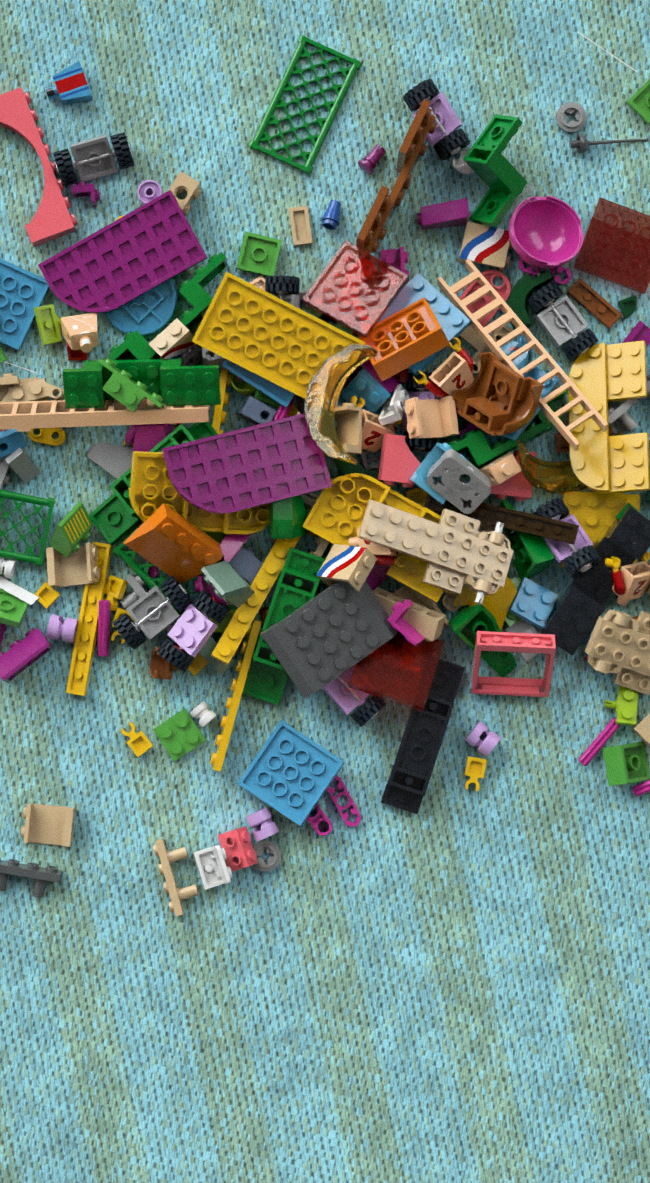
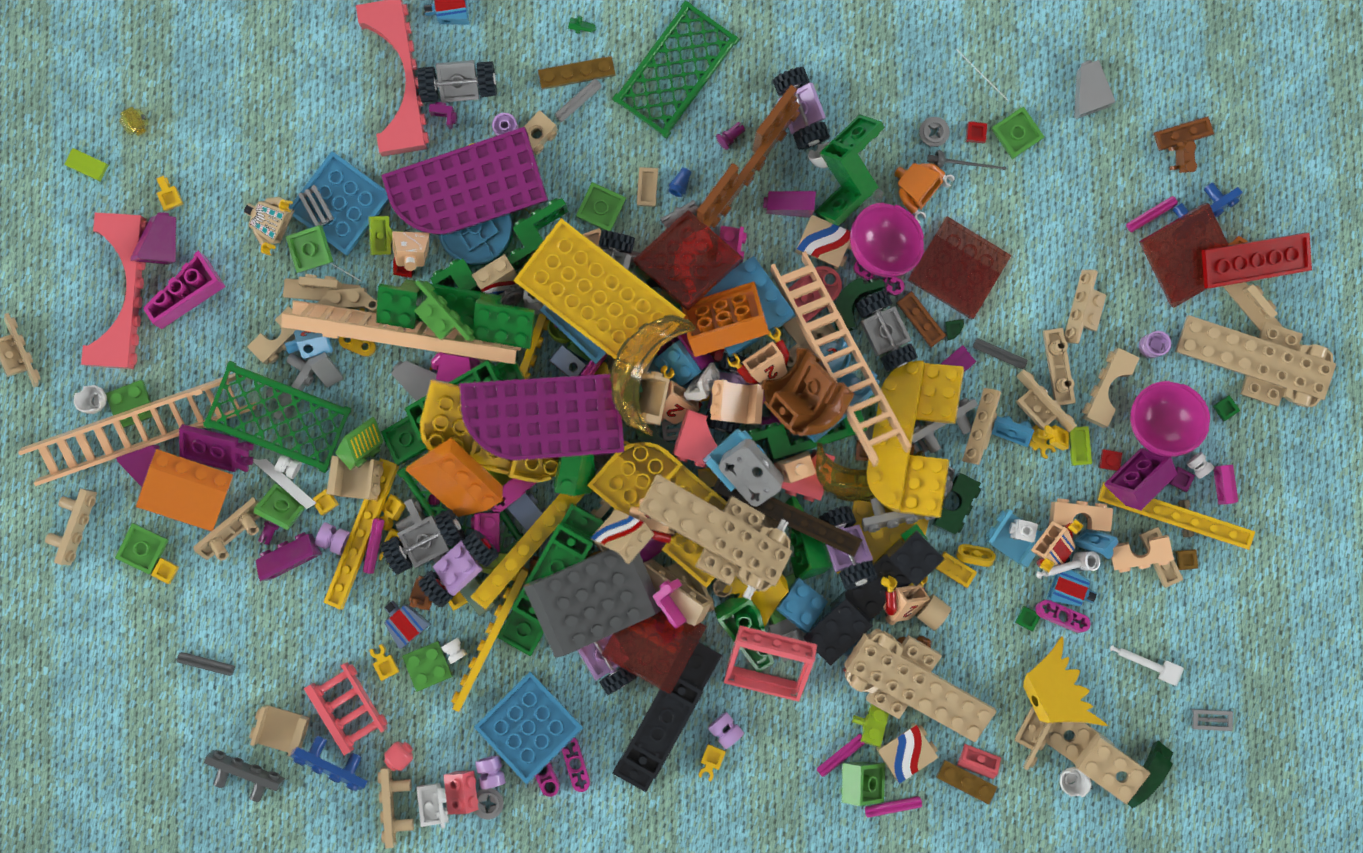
camera: 10 degrees right, 0 degrees up
sand green slope [201,560,255,608] -> none
none -> blue plate [289,736,367,791]
none -> coral fence [304,662,388,756]
none -> torso [384,601,431,649]
none -> coral head [384,741,413,771]
none -> pearl gold plate [538,56,616,90]
none -> light grey axle [555,79,602,122]
none -> green piece [568,16,596,34]
none -> light grey pin [660,200,698,229]
none -> light grey plate [862,498,936,532]
none -> orange torso [894,163,954,223]
none -> red plate [966,121,988,144]

